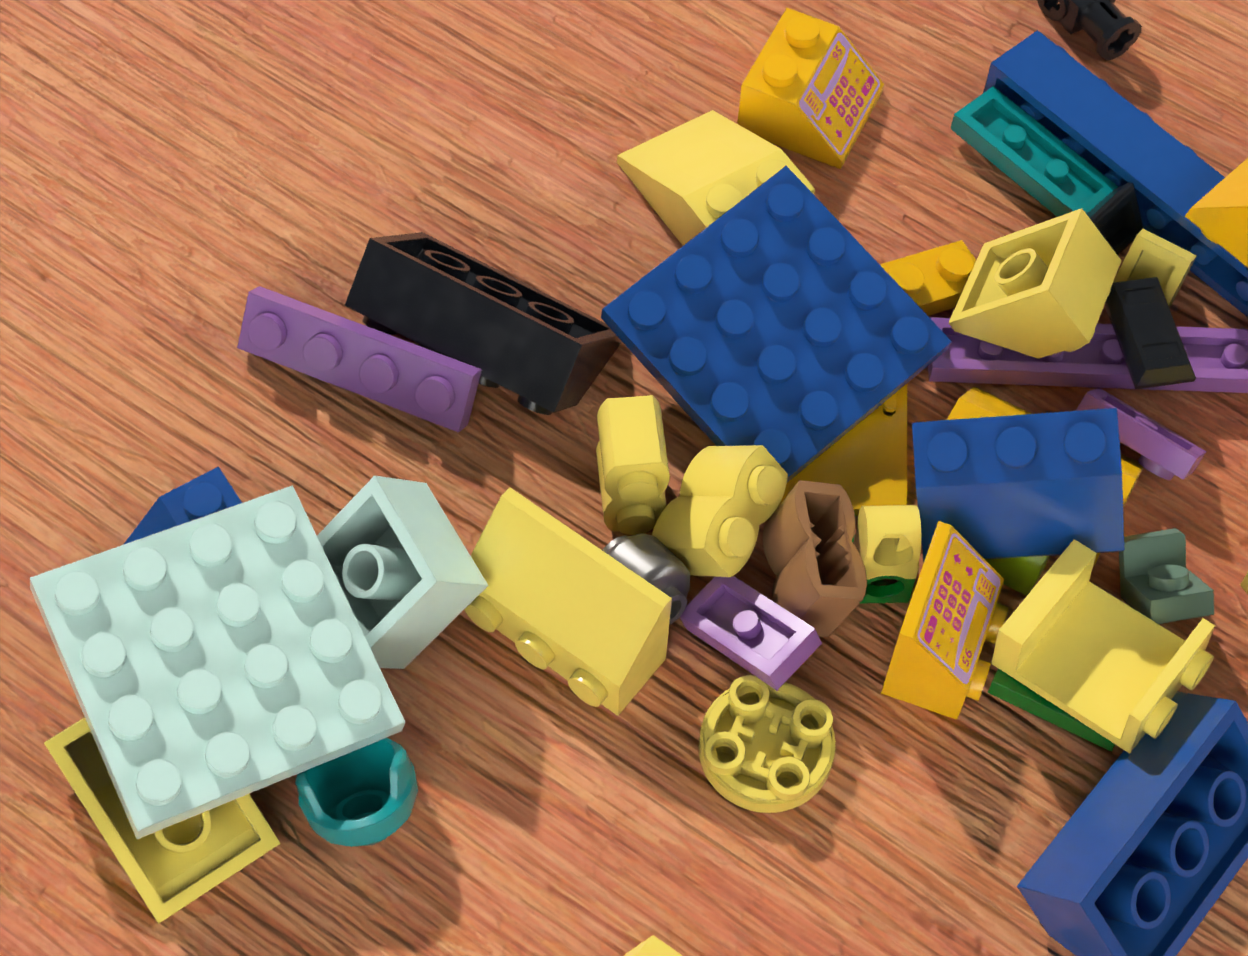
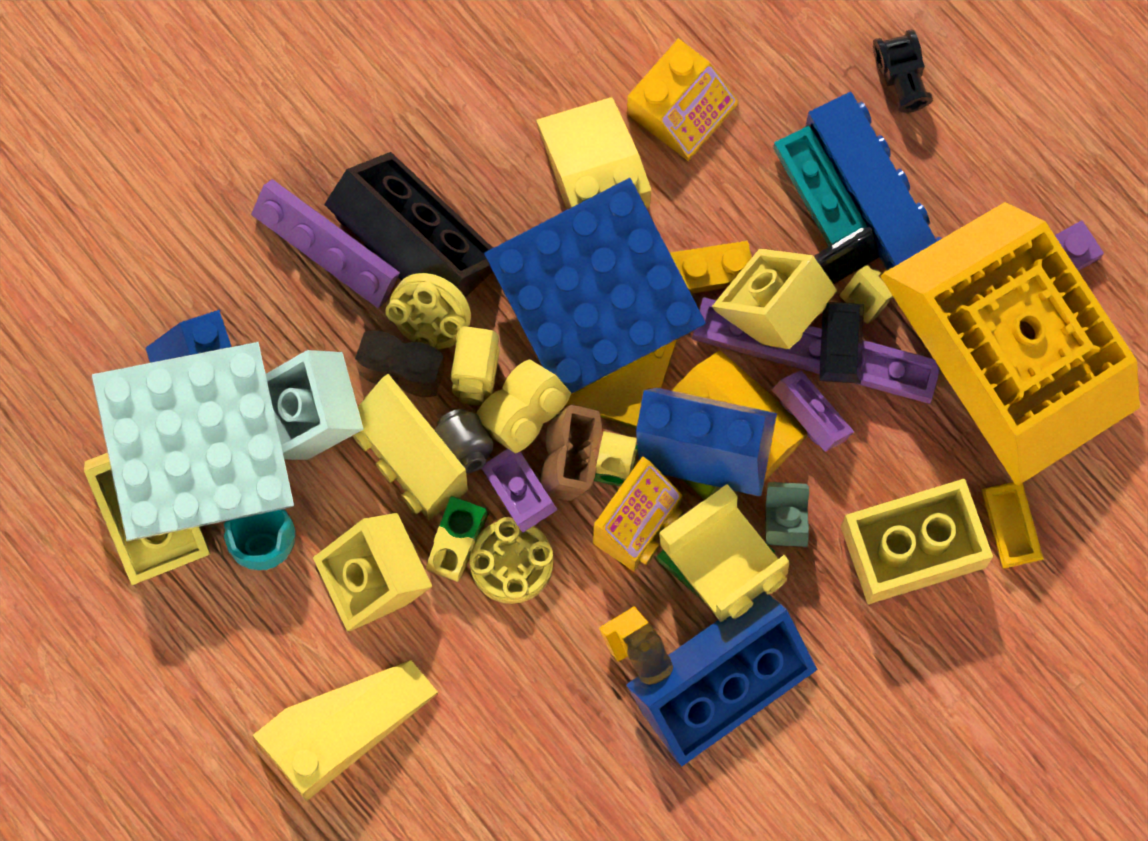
camera: 15 degrees right, 15 degrees up
none -> light yellow slope [313,513,432,632]
none -> clear smoke brick [355,331,445,397]
none -> light yellow tile [385,273,471,354]
none -> leg [426,496,489,582]
none -> clear smoke leg [599,606,673,684]

